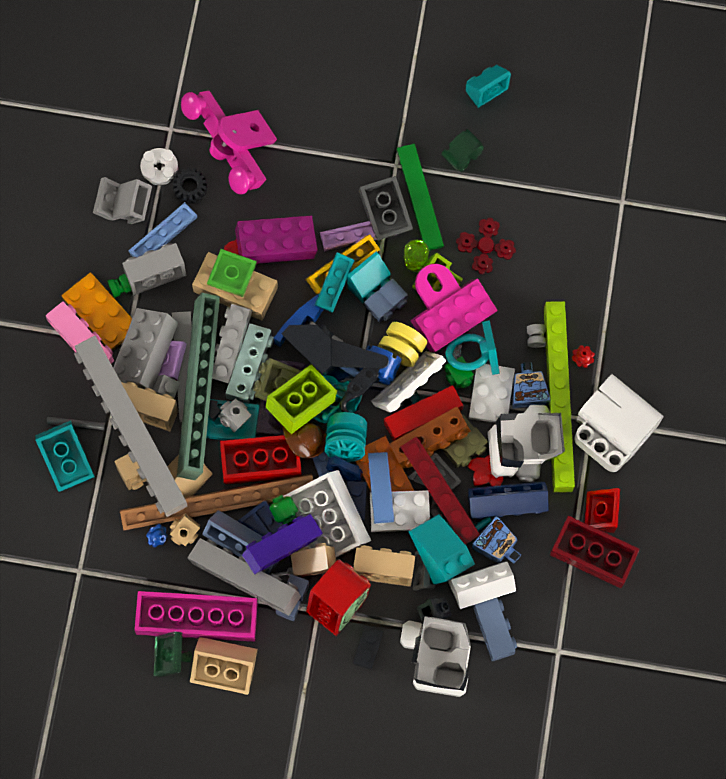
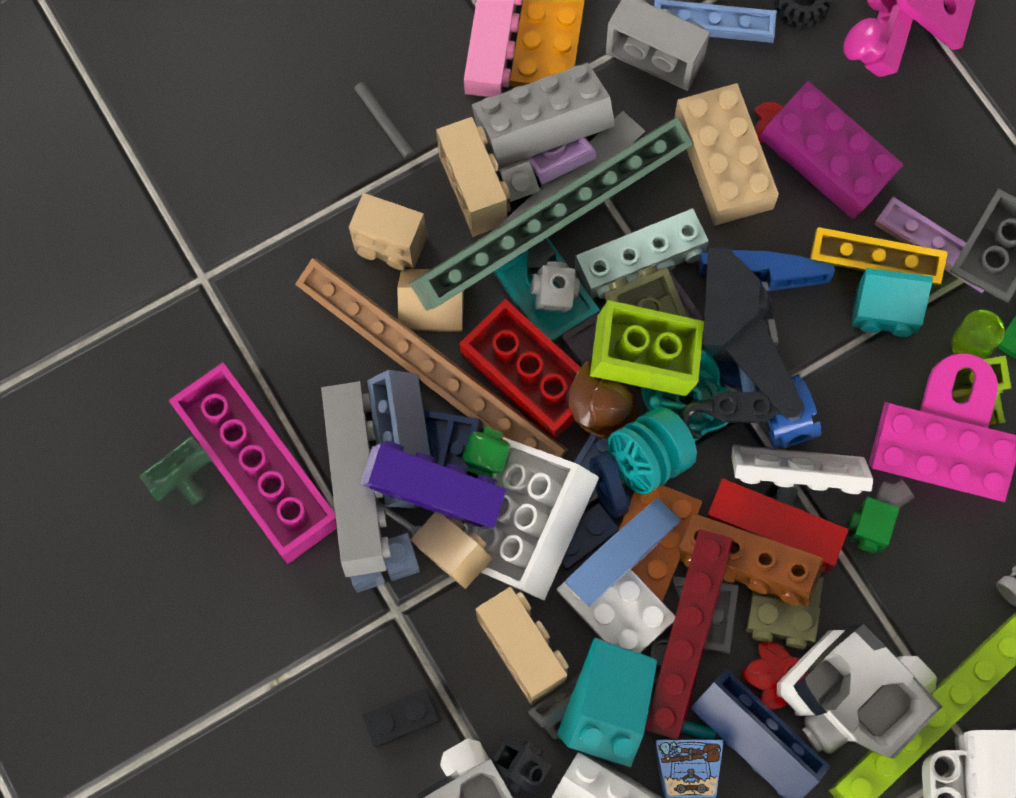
camera: 55 degrees right, 0 degrees up
teal slope [35,420,95,492] -> none
light grey brick [74,336,187,517] -> none
green wheel [107,274,132,298] -> none
blue plant [146,524,168,547] -> none
tan brick [170,513,200,546] -> none
tan slope [190,637,258,695] -> none
bright green plate [207,249,257,297] -> none
light grey brick [212,304,253,383] -> none
red brick [306,559,371,636] -> none
teal tile [315,252,355,313] -> none
sand blue brick [364,279,408,323] -> none
light yellow wheel [378,322,427,367] -> none
teal tile [445,320,500,375] -> none
white plate [469,364,515,423] -> none
torso [512,362,550,409] -> none

